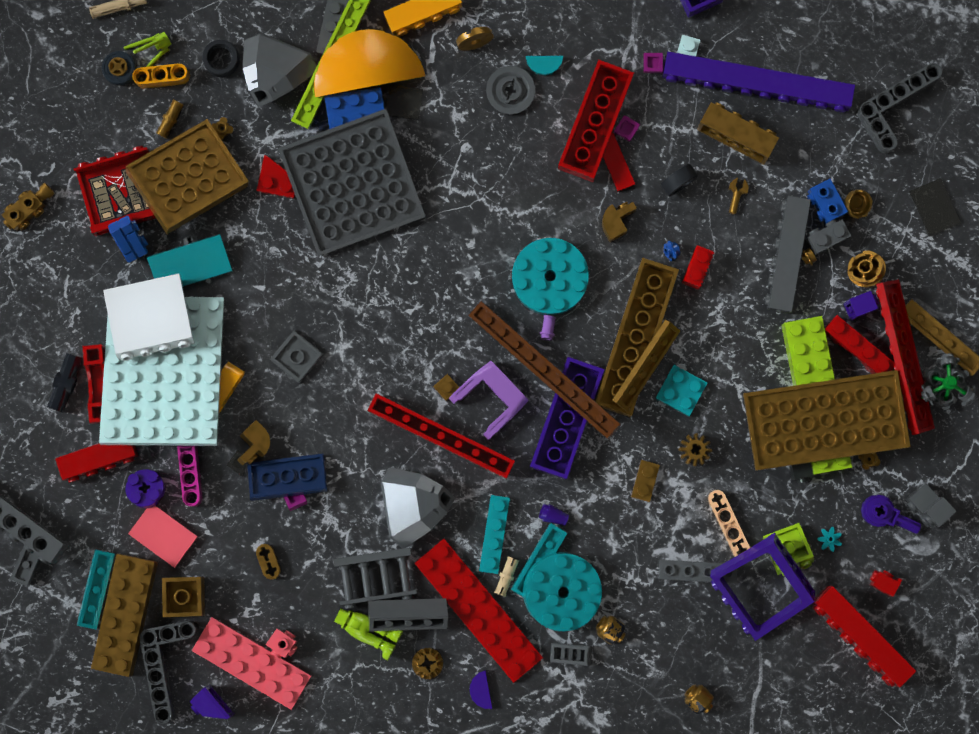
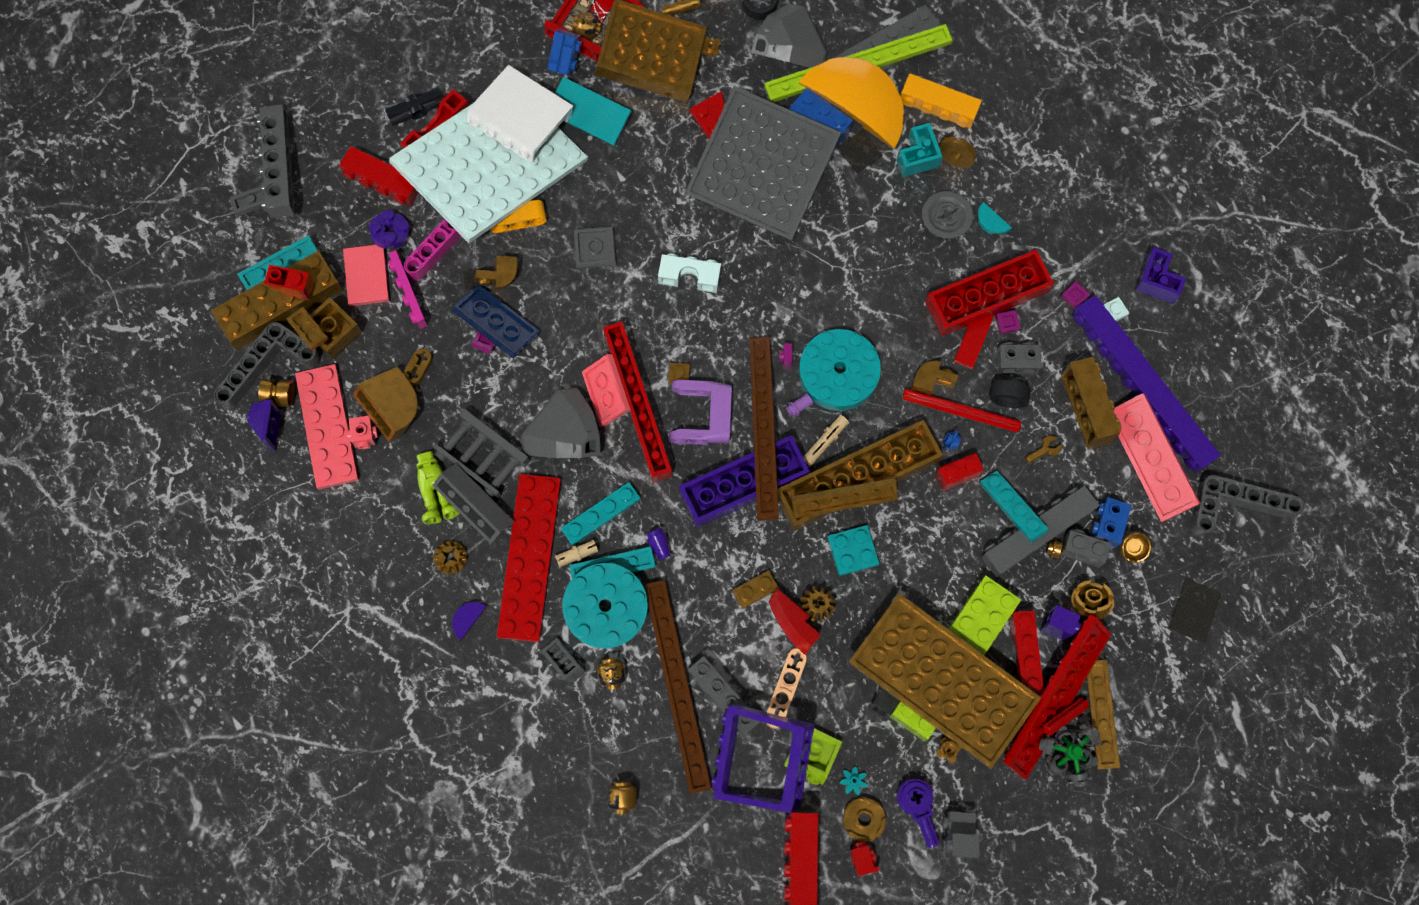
camera: 40 degrees right, 10 degrees down
none -> pearl gold wheel [258,379,294,407]
none -> red slope [264,265,314,300]
none -> pearl gold plate [286,307,328,351]
none -> pearl gold brick [353,367,417,442]
none -> dark pink plate [388,250,427,329]
none -> pearl gold head [572,13,601,40]
none -> coral tile [582,354,630,427]
none -> reddish brown plate [644,580,711,795]
none -> light aqua arch [658,254,721,293]
none -> red slope [769,589,821,655]
none -> magenta plate [779,343,792,369]
none -> tan pin [803,415,849,468]
none -> pearl gold tile [842,797,886,842]
none -> teal brick [896,123,943,177]
none -> red axle [903,389,1021,432]
none -> teal plate [980,471,1048,543]
none -> dark grey brick [996,342,1042,374]
none -> red axle [1042,698,1089,736]
none -> coral plate [1114,393,1201,522]

